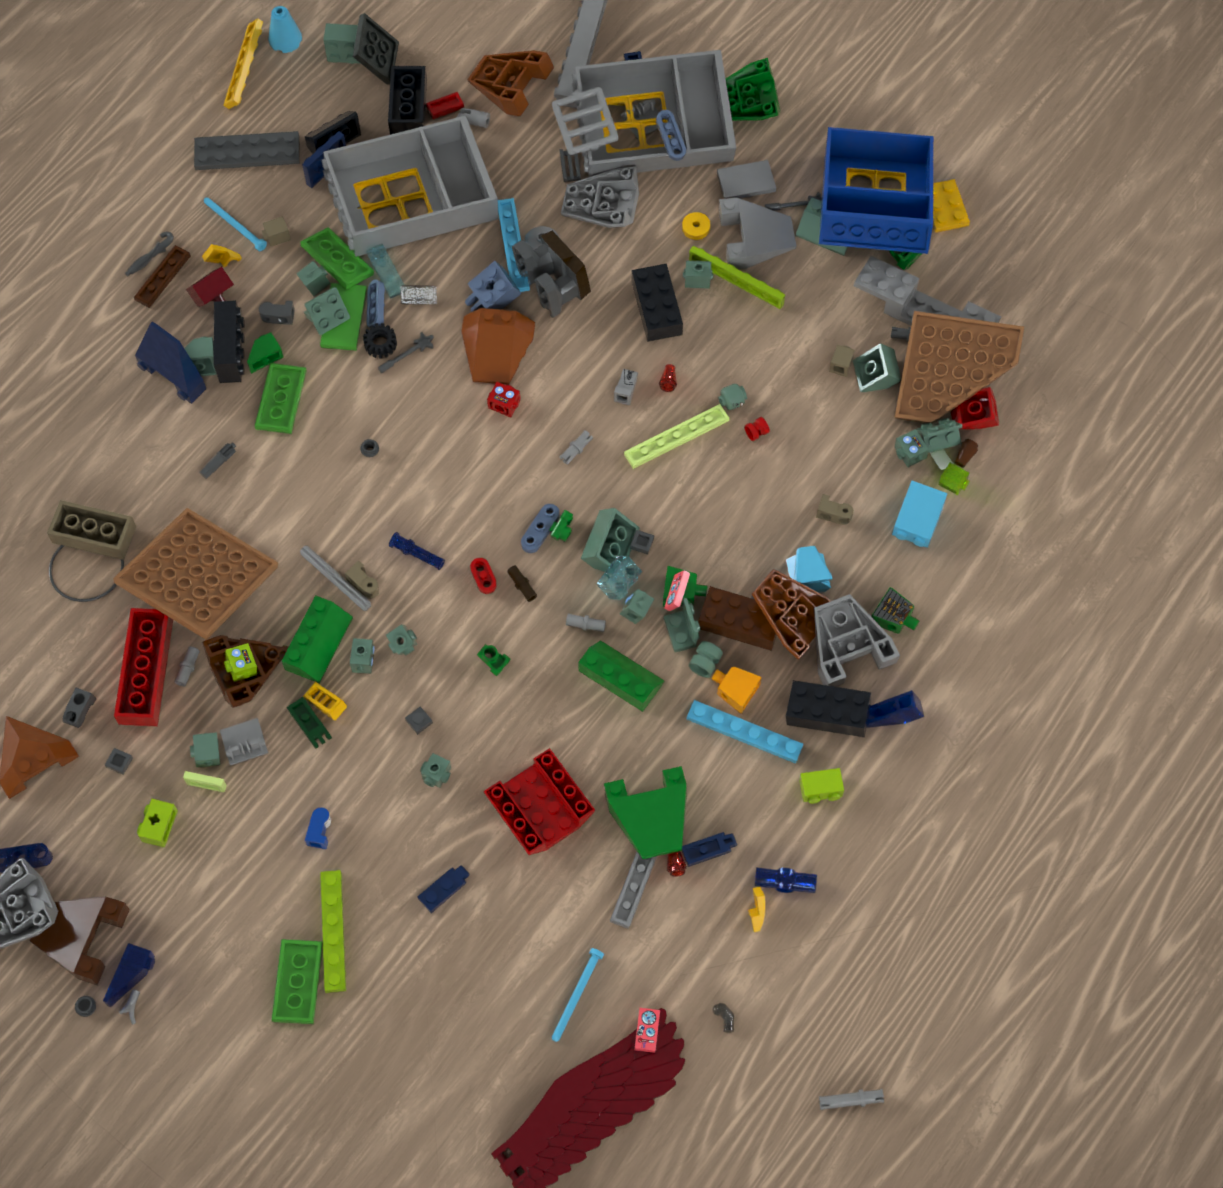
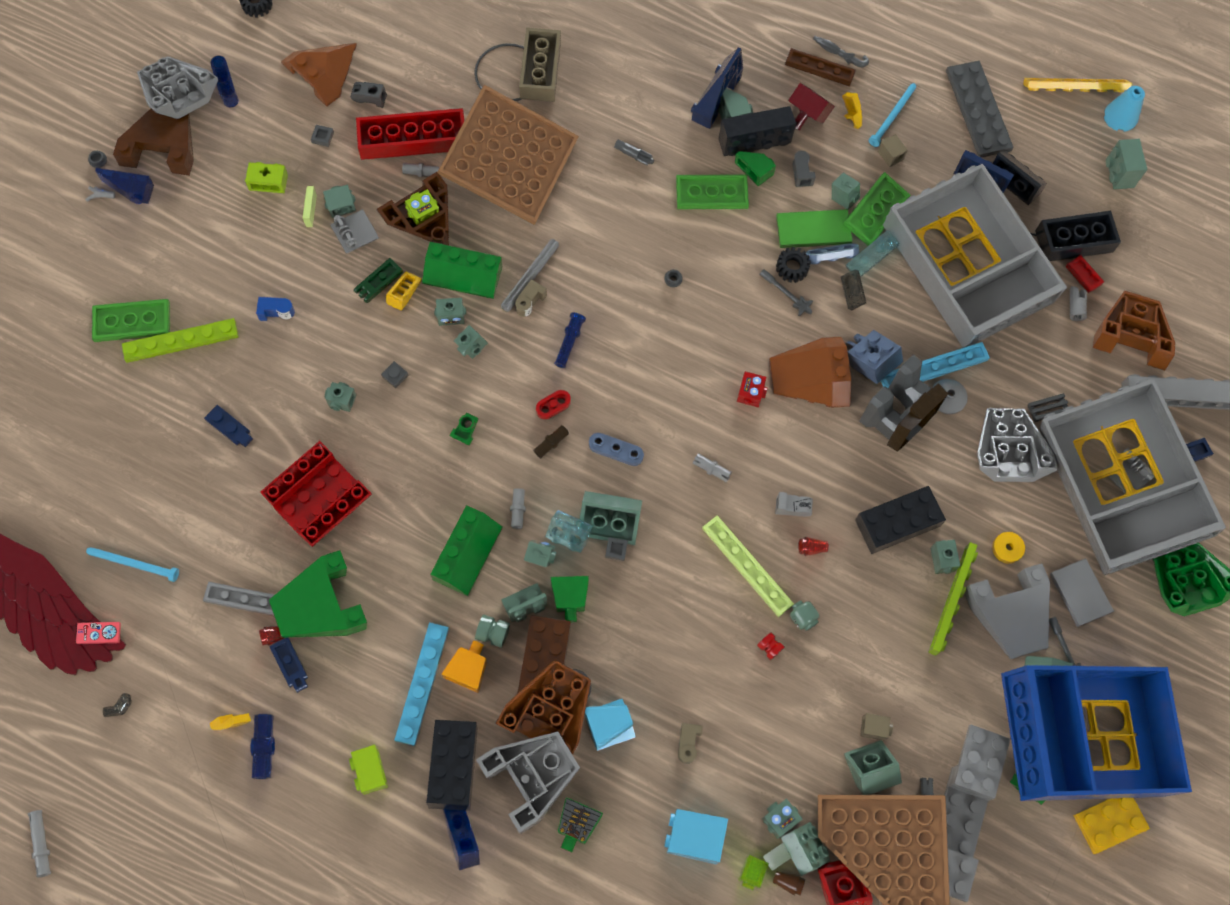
camera: 75 degrees right, 5 degrees up
sand green bracket [304,287,350,335] -> none
pearl dark grey plate [352,13,399,85] -> none
green plate [550,510,573,542] -> none
light grey bar [552,87,619,155] -> none
sand blue plate [656,110,686,161] -> none
coral tile [664,570,690,611] -> none

